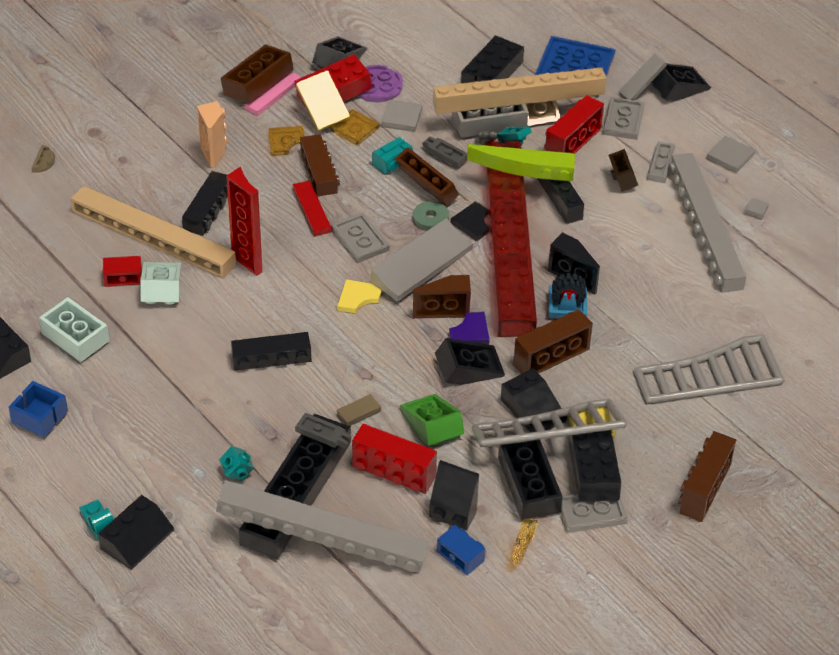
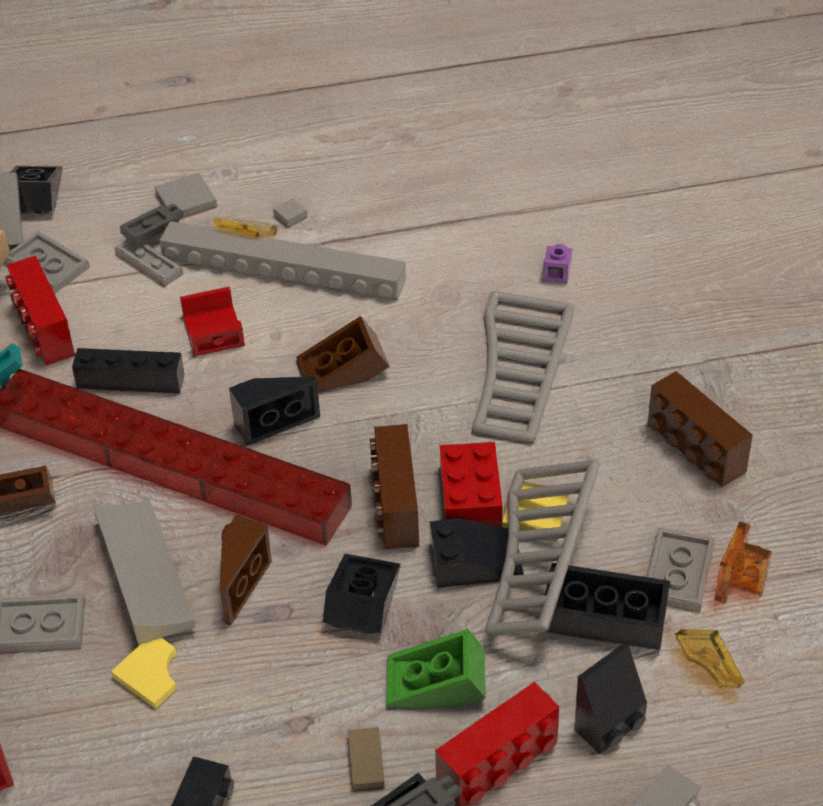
camera: 60 degrees left, 0 degrees up
sand green tile [413,201,449,231] -> none
blue brick [437,525,486,576] -> none
dark purple tile [449,312,490,344] -> none
black tile [451,201,490,241] -> none
lime slope [467,144,576,181] -> none
plate [549,273,587,318] -> none
black brick [569,430,621,502] -> none
dark brown brick [608,149,639,192] -> none
none -> dark grey hinge [120,204,184,245]
none -> red panel [180,286,245,356]
none -> clear yellow tile [213,217,278,237]
none -> reddish brown slope [296,316,390,392]
none -> red brick [439,442,503,527]
none -> medium lavender brick [543,244,572,283]
none -> clear orange bracket [714,521,772,604]

